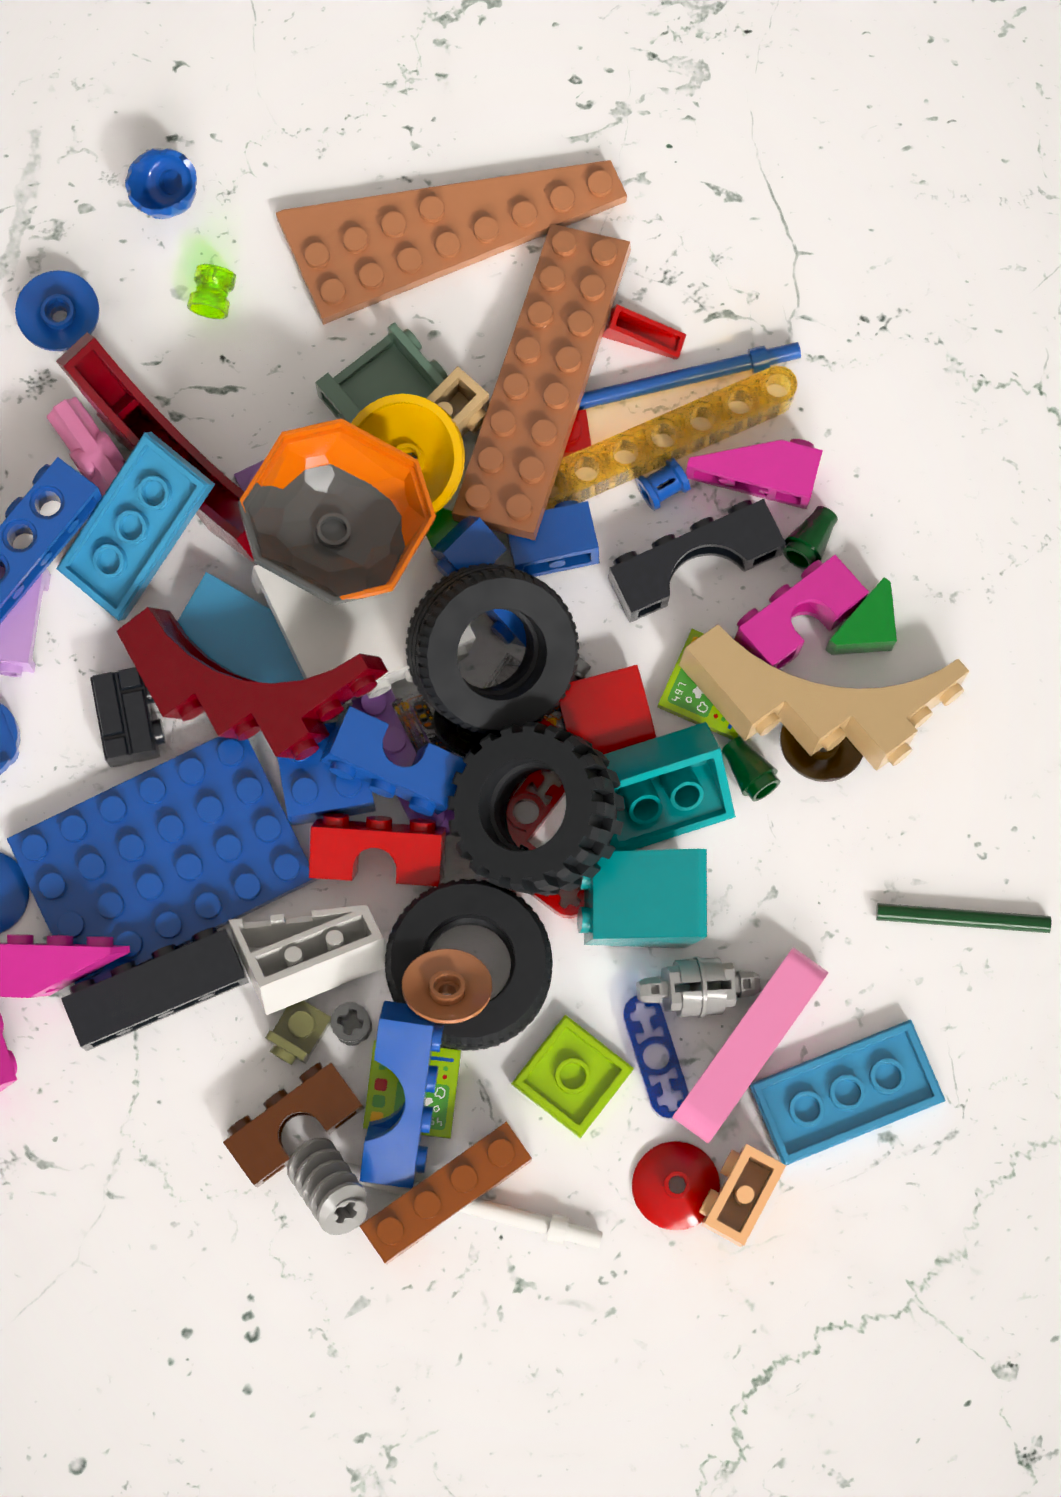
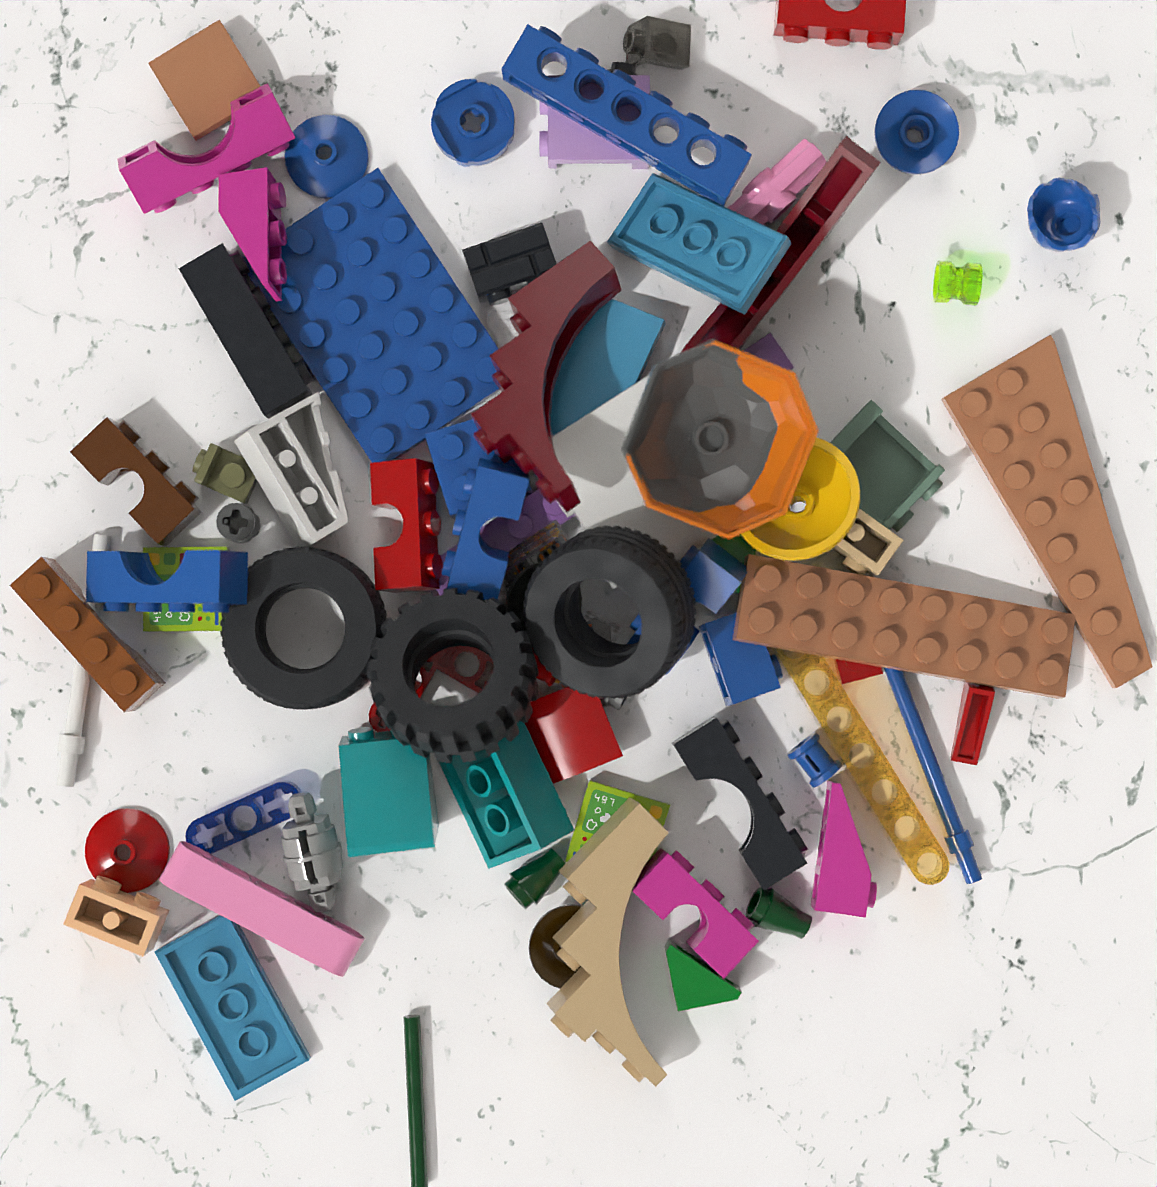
camera: 90 degrees right, 10 degrees up
light grey piece [287,1138,368,1235] -> none
nougat dish [402,949,492,1024] -> none
lime tile [511,1015,634,1139] -> none

